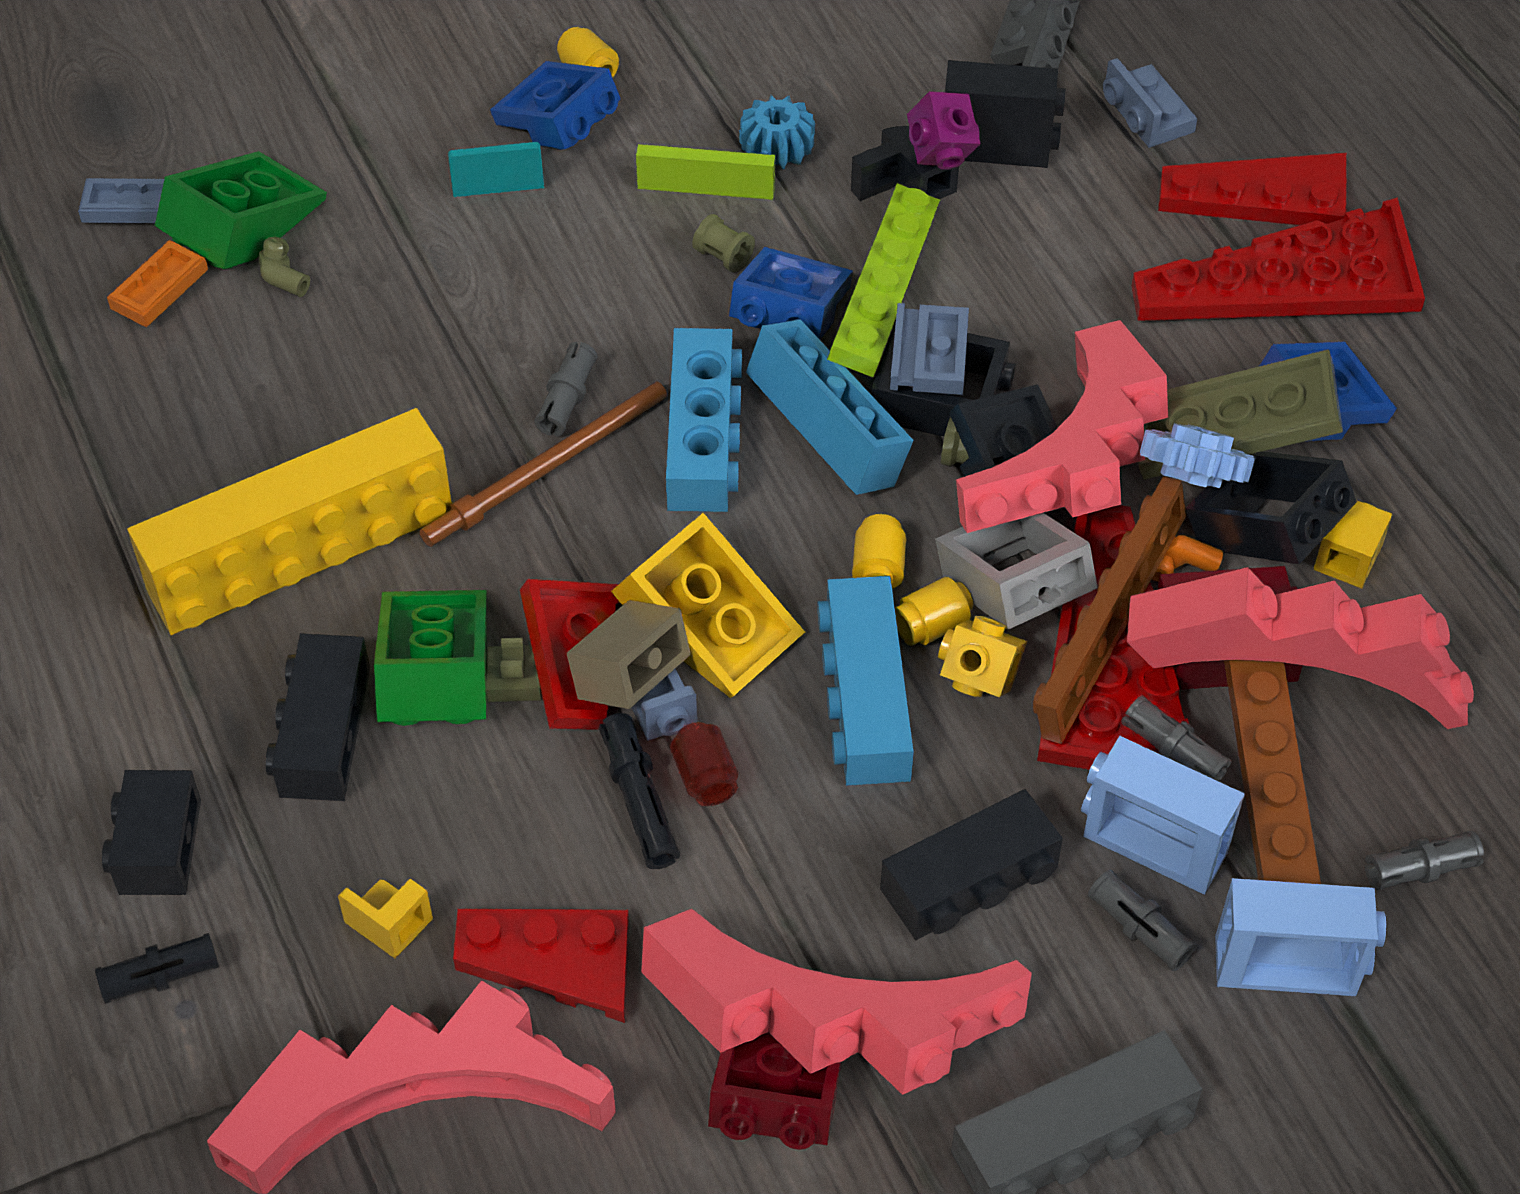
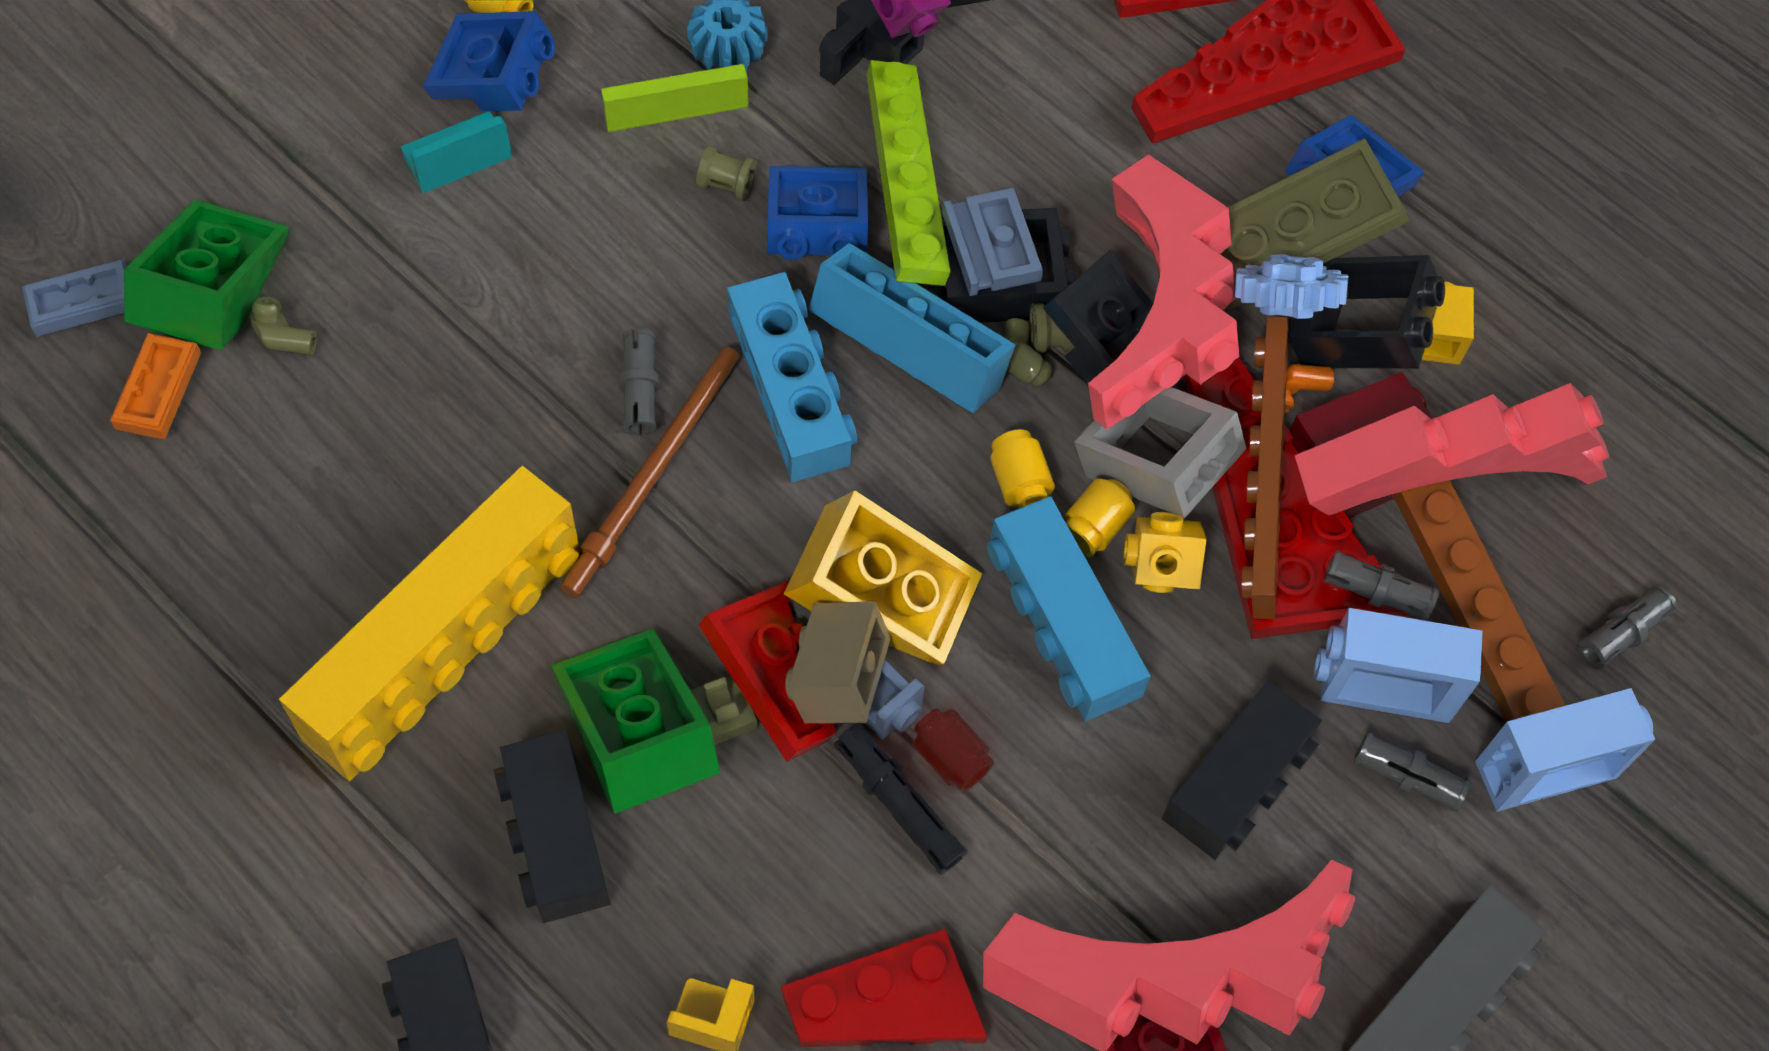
camera: 25 degrees left, 10 degrees up
none -> olive arm [1004,318,1052,386]

